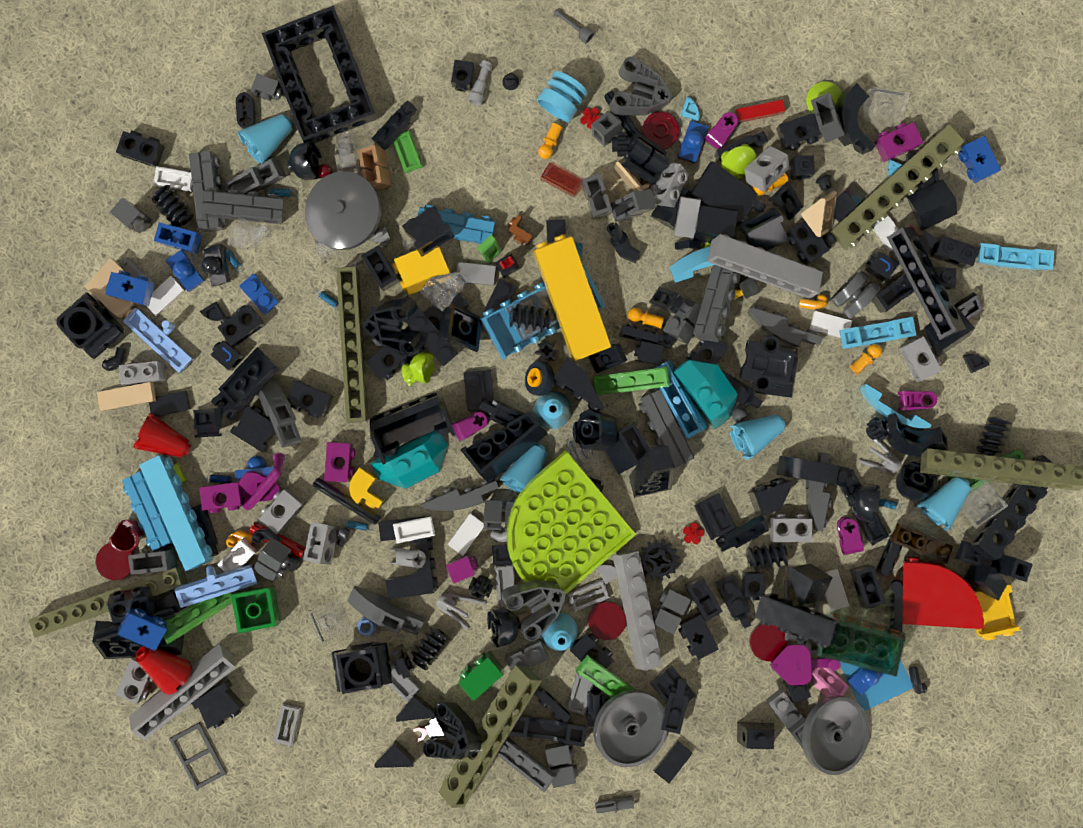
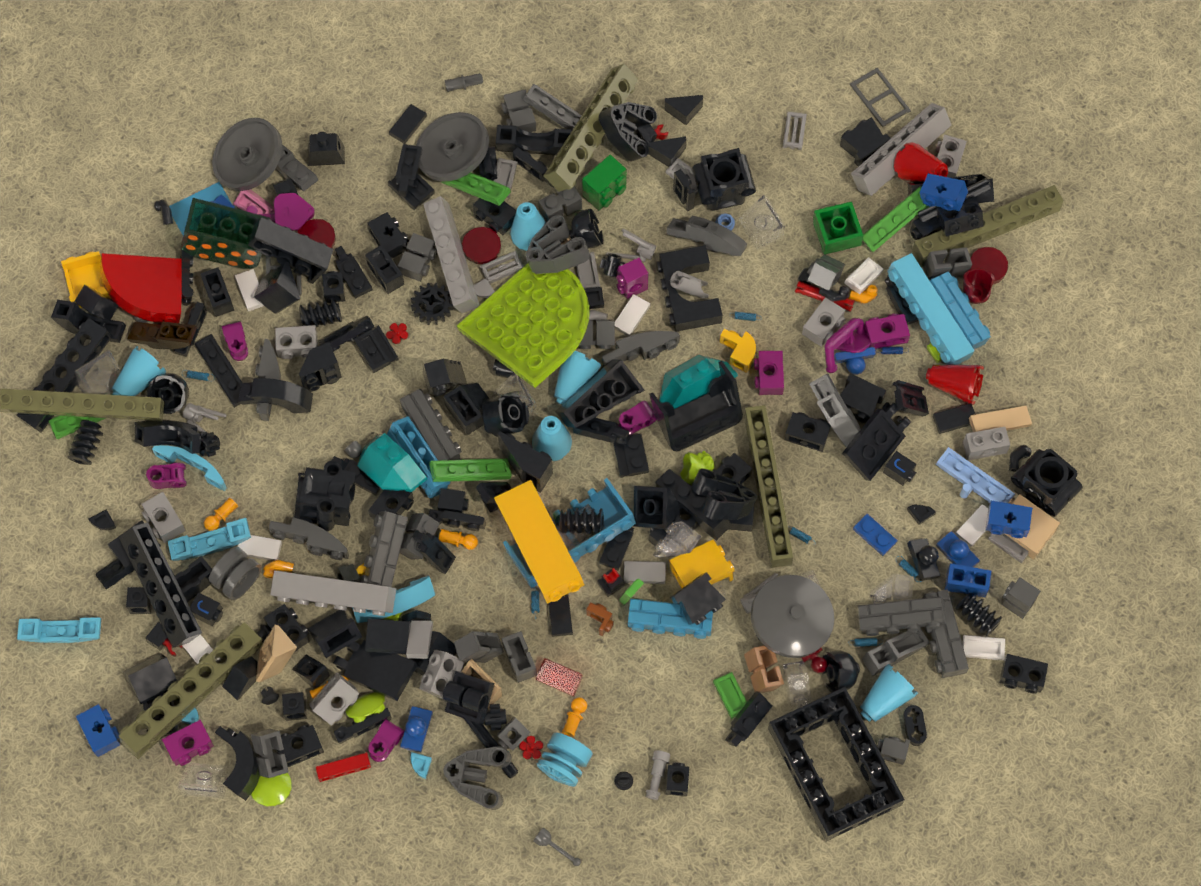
camera: 175 degrees right, 20 degrees down
light blue plate [175,564,257,608] -> none
black brick [217,305,266,347] -> none
light grey brick [303,522,339,565] -> none
black axle [312,478,381,525] -> none
black tile [336,528,351,547] -> none
black brick [361,246,400,291] -> none
white tile [393,516,435,543] -> none
black piece [411,627,451,671] -> none
black wheel [525,361,554,396] -> none
black gear [535,340,559,363] -> none
black arm [606,222,641,264] -> none
dark red tile [641,111,680,150] -> none
medium azure cone [730,414,785,460] -> none
black cylinder [848,484,880,523] -> none
black brick [930,235,979,269] -> none

